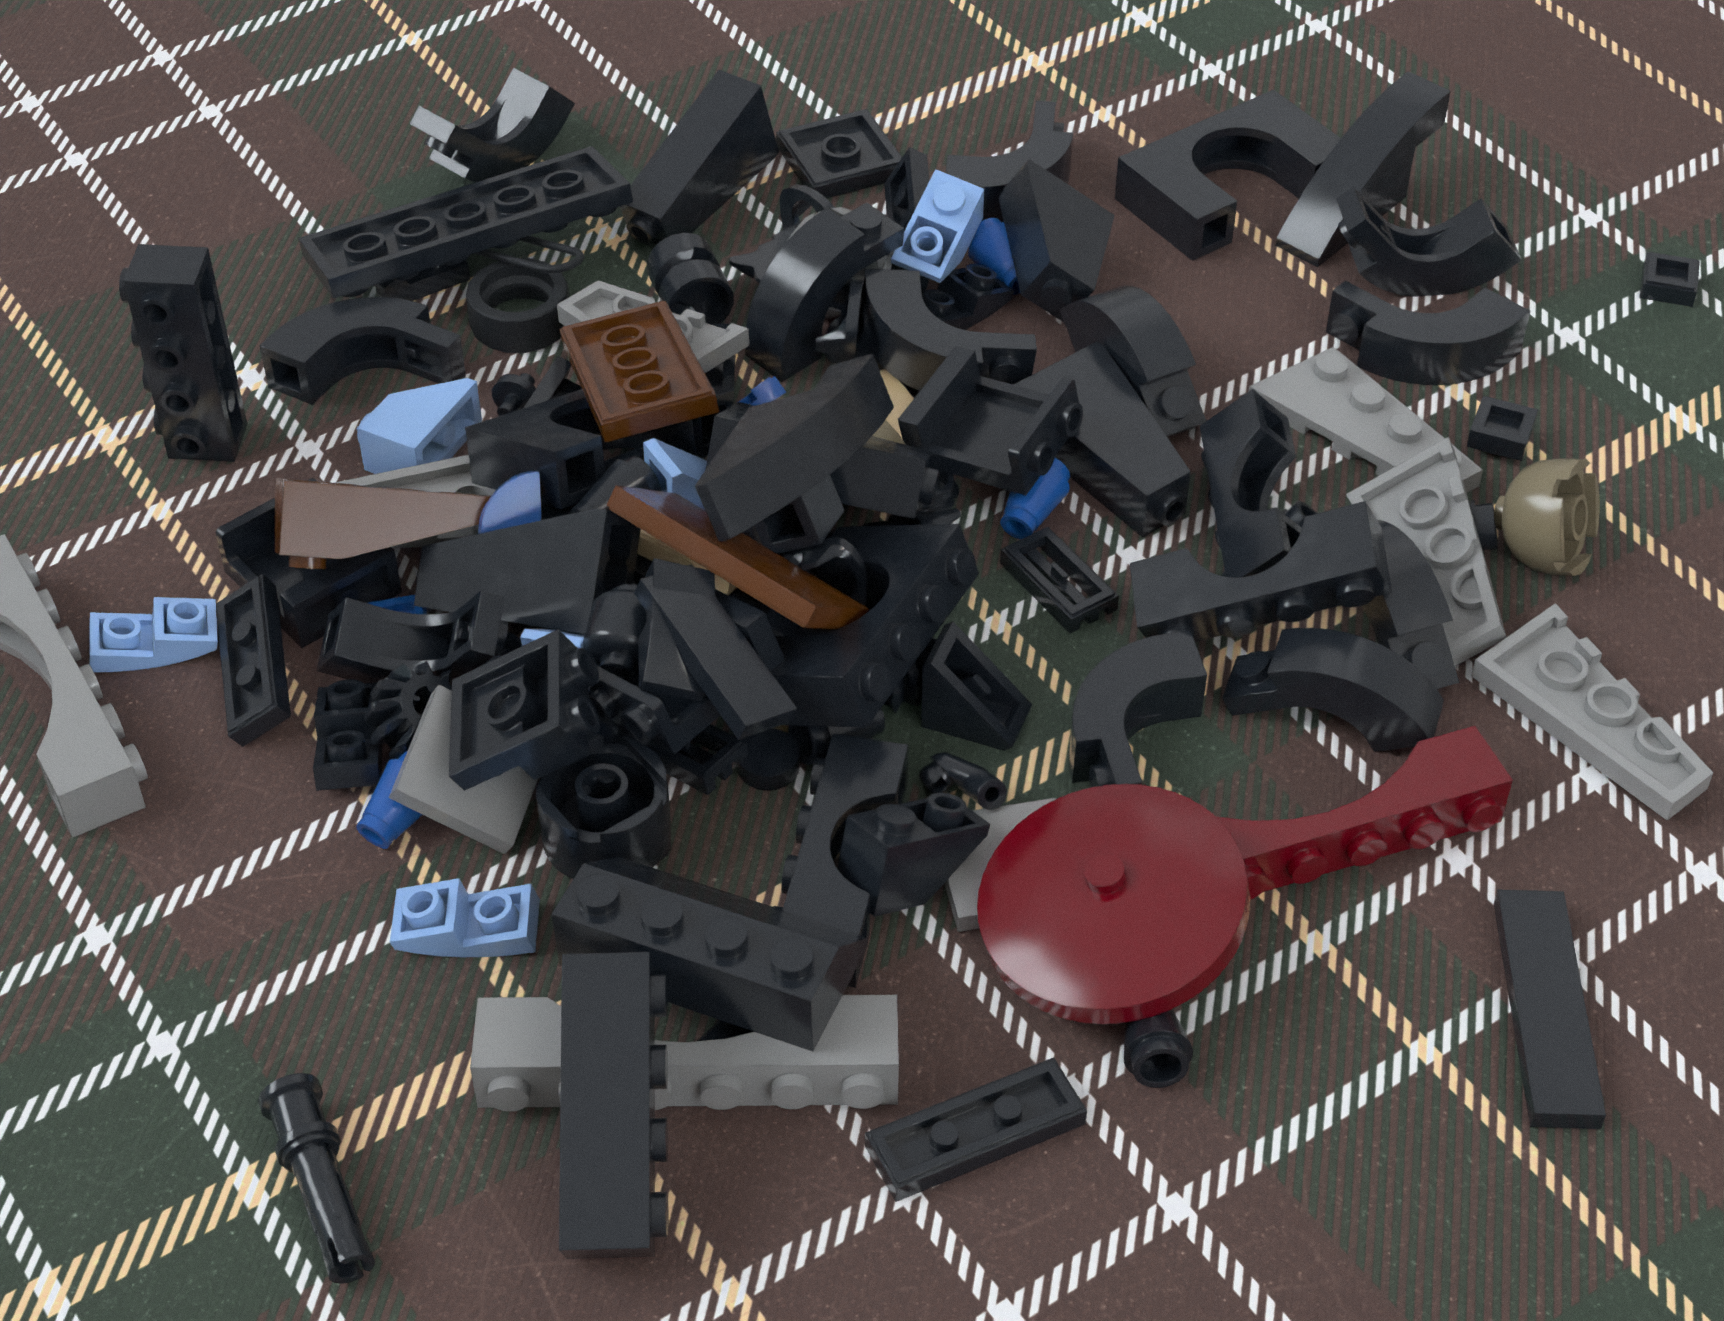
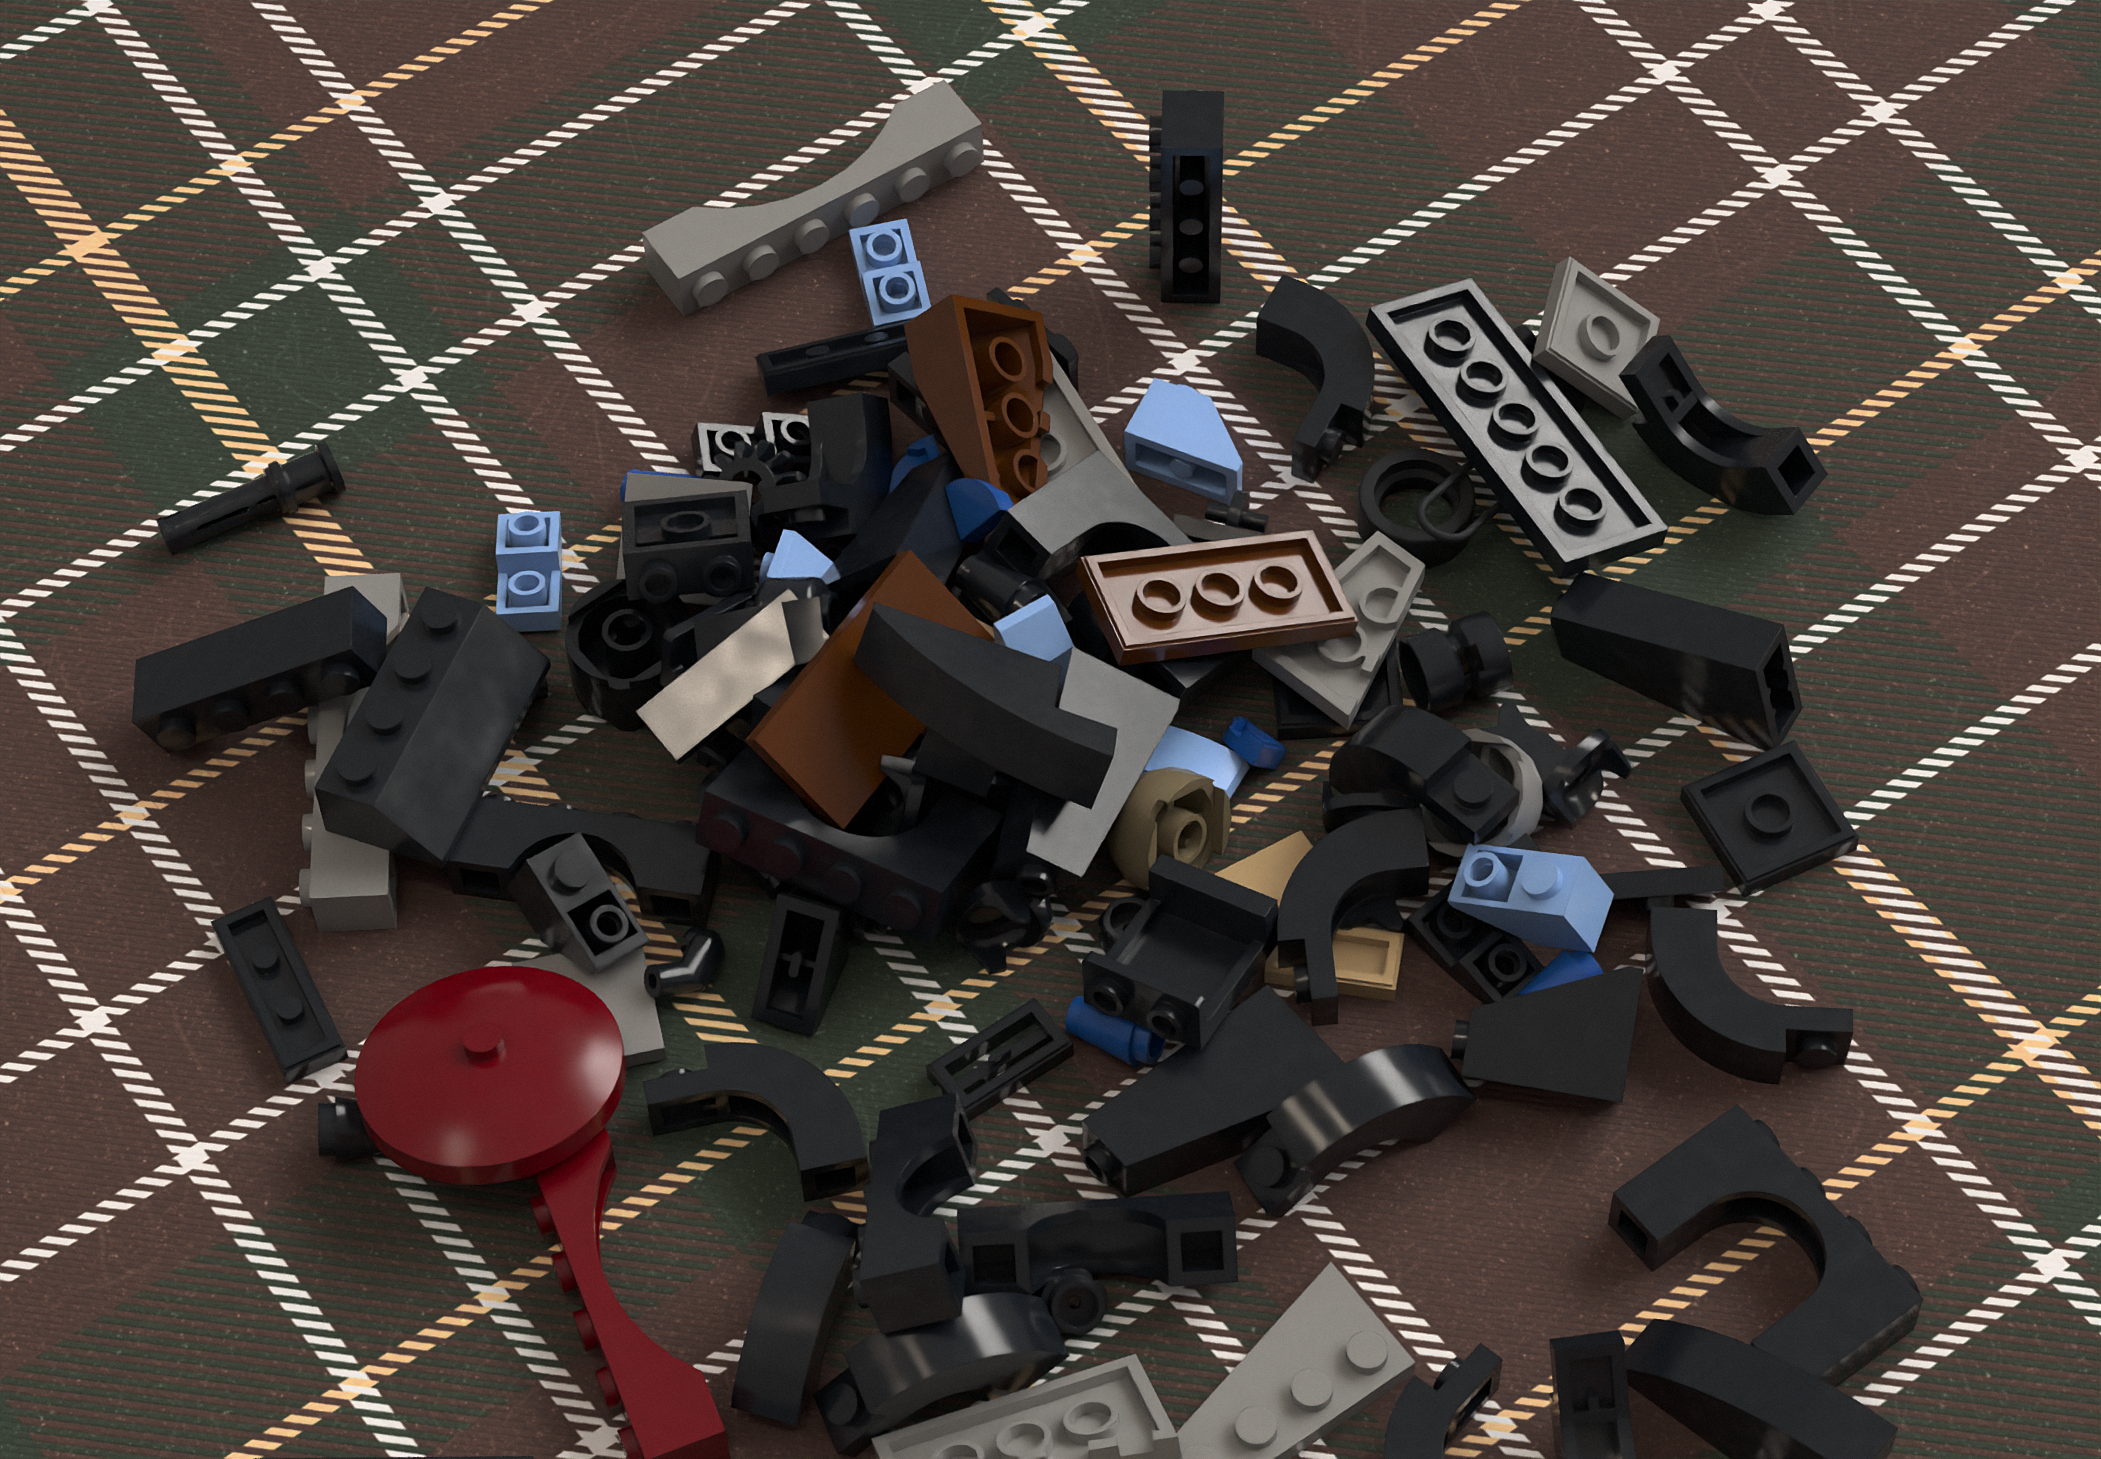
camera: 90 degrees right, 10 degrees up
none -> light grey tile [1532,256,1660,420]

